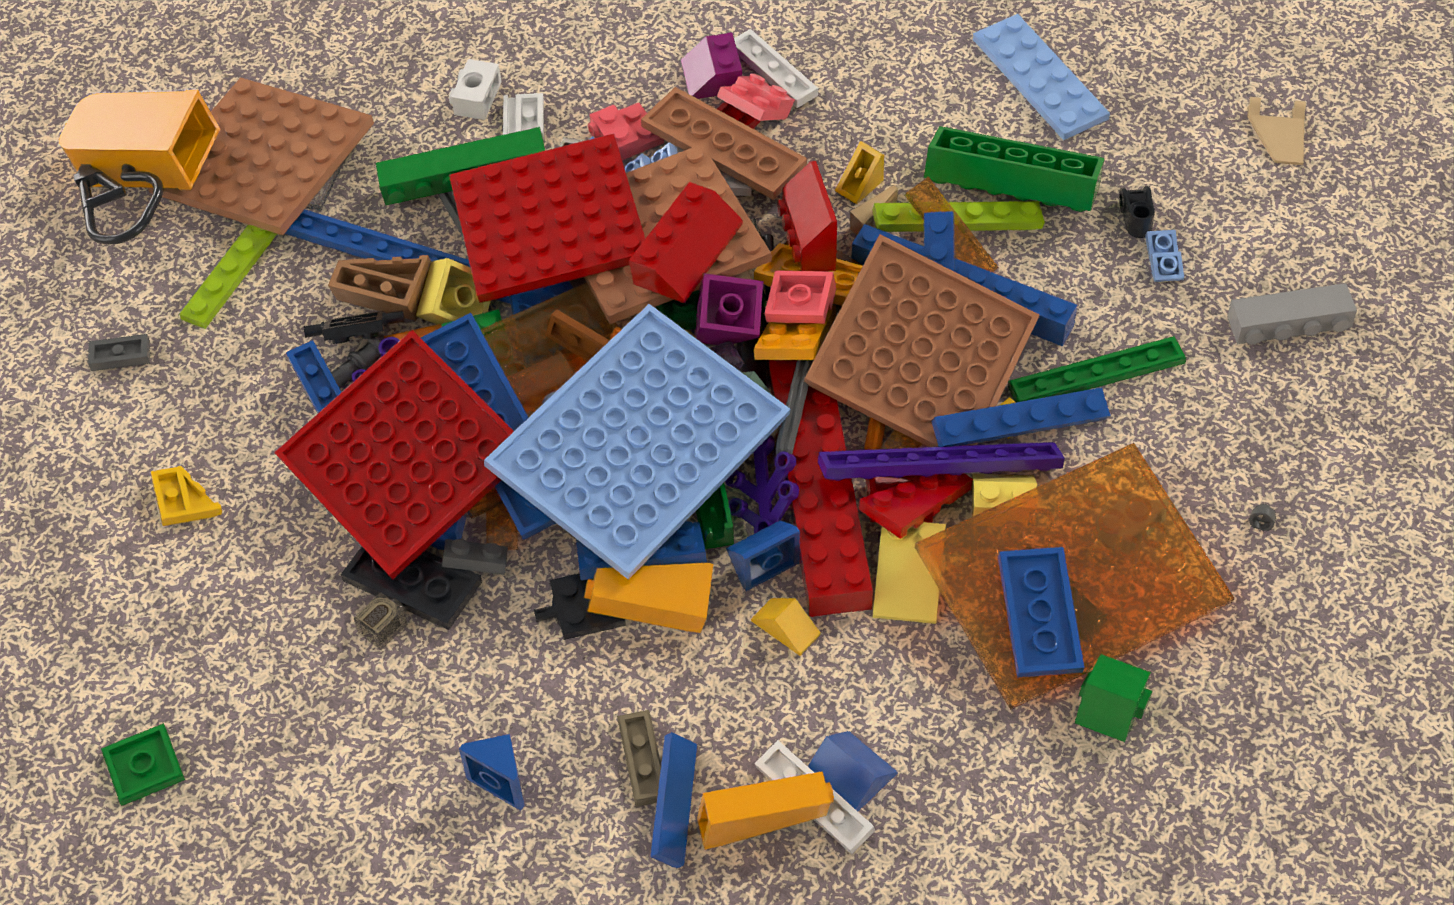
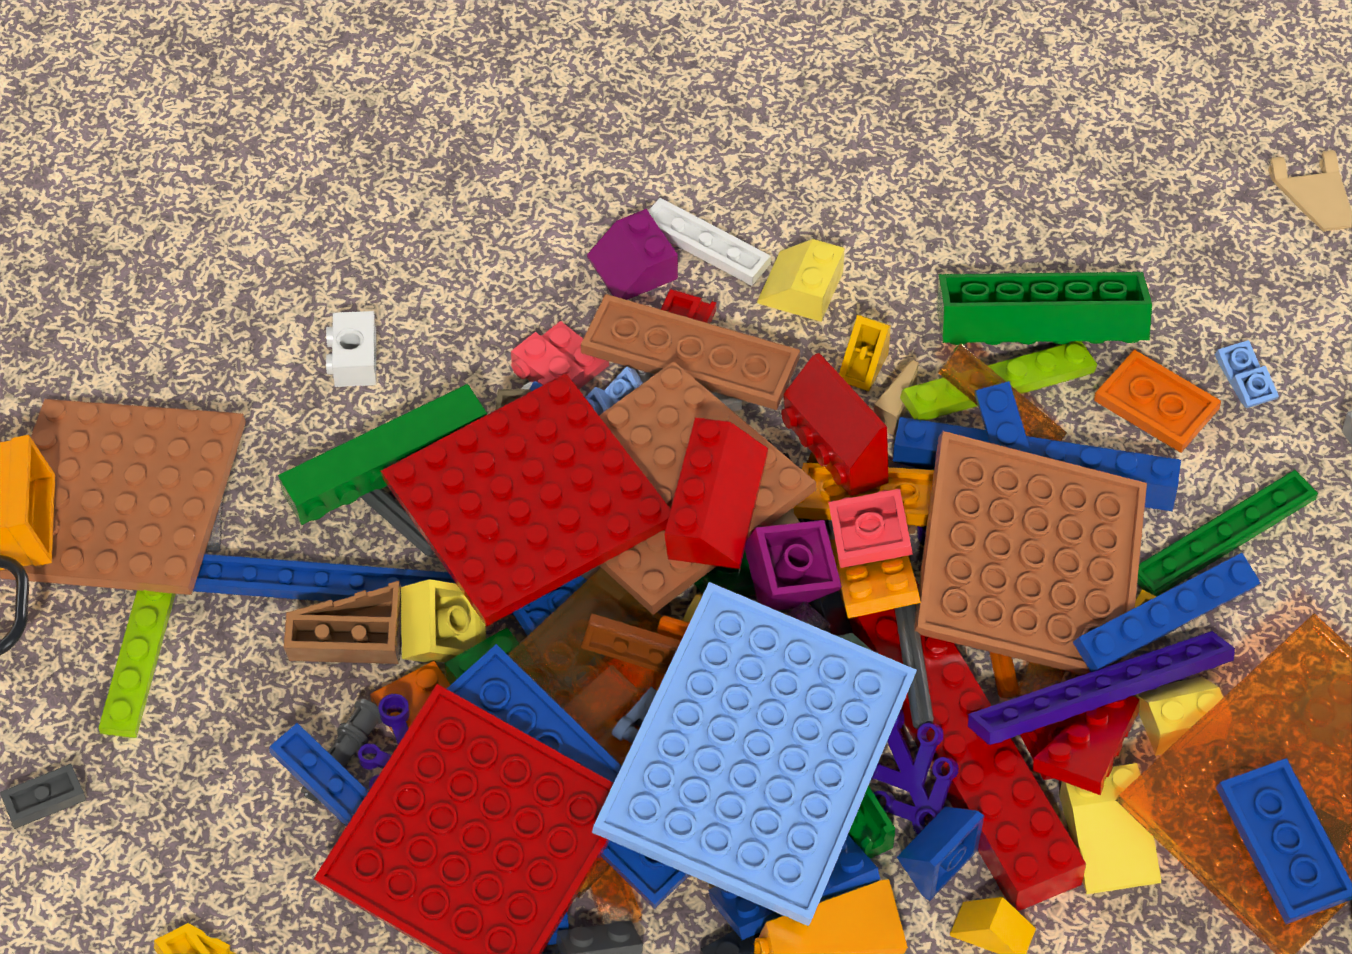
camera: 20 degrees left, 0 degrees up
black plate [304,310,405,344] -> none
white plate [503,93,544,140] -> none
coral plate [717,74,795,121] -> none
light blue plate [973,14,1110,140] -> none
black piece [1119,186,1155,238] -> none
none -> light yellow slope [757,239,845,322]
none -> orange plate [1094,349,1221,453]

